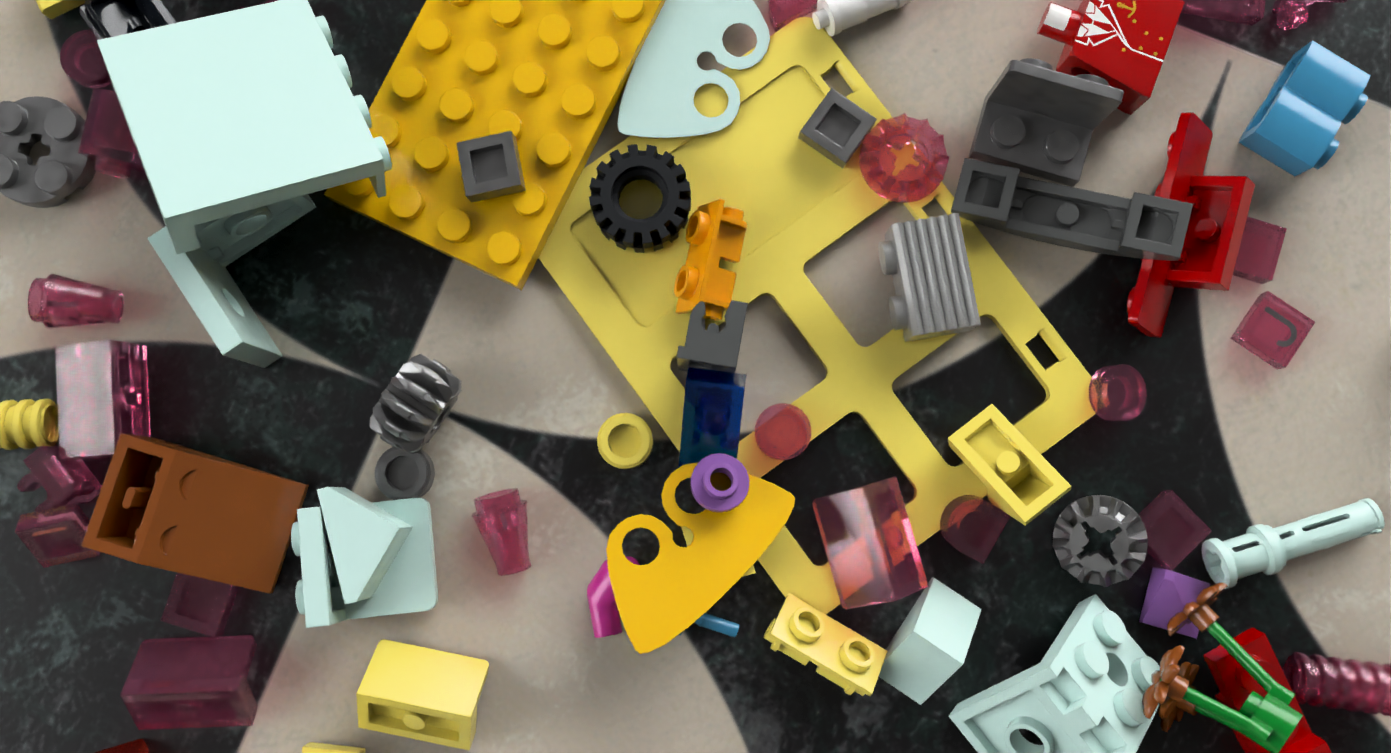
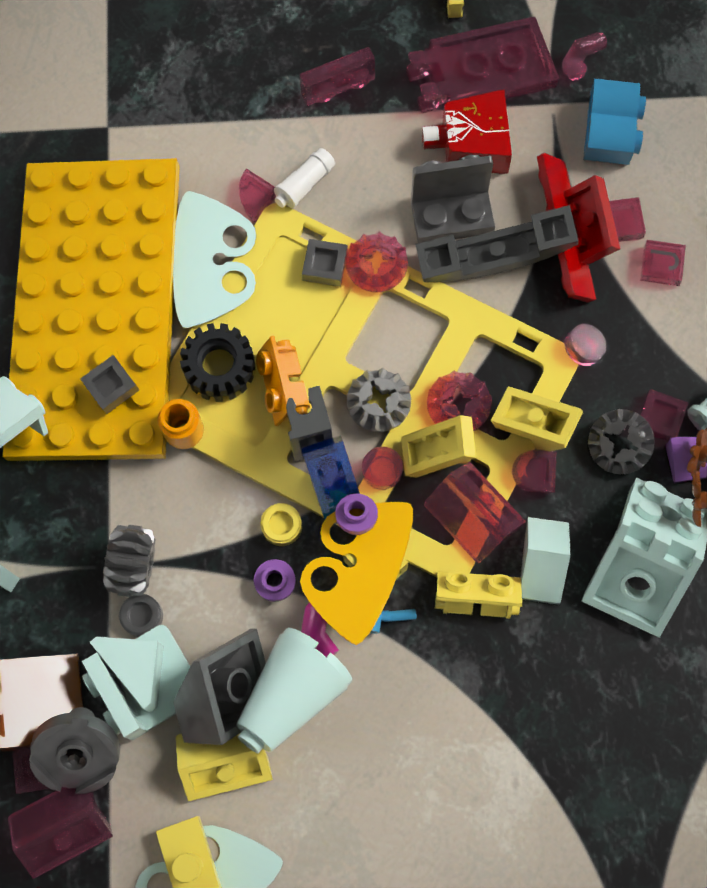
camera: 25 degrees left, 10 degrees down
clear pink cone [472,488,531,576] -> none
light grey brick [878,213,981,342] -> none
none -> flat silver plate [29,707,121,794]
none -> light orange brick [158,399,204,449]
none -> flat silver slope [173,629,266,745]
none -> light aqua cone [236,627,352,754]
none -> medium lavender plate [254,559,296,602]
none -> light grey gear [347,368,411,432]
none -> light yellow tile [401,415,476,478]
none -> clear pink gear [427,370,492,431]

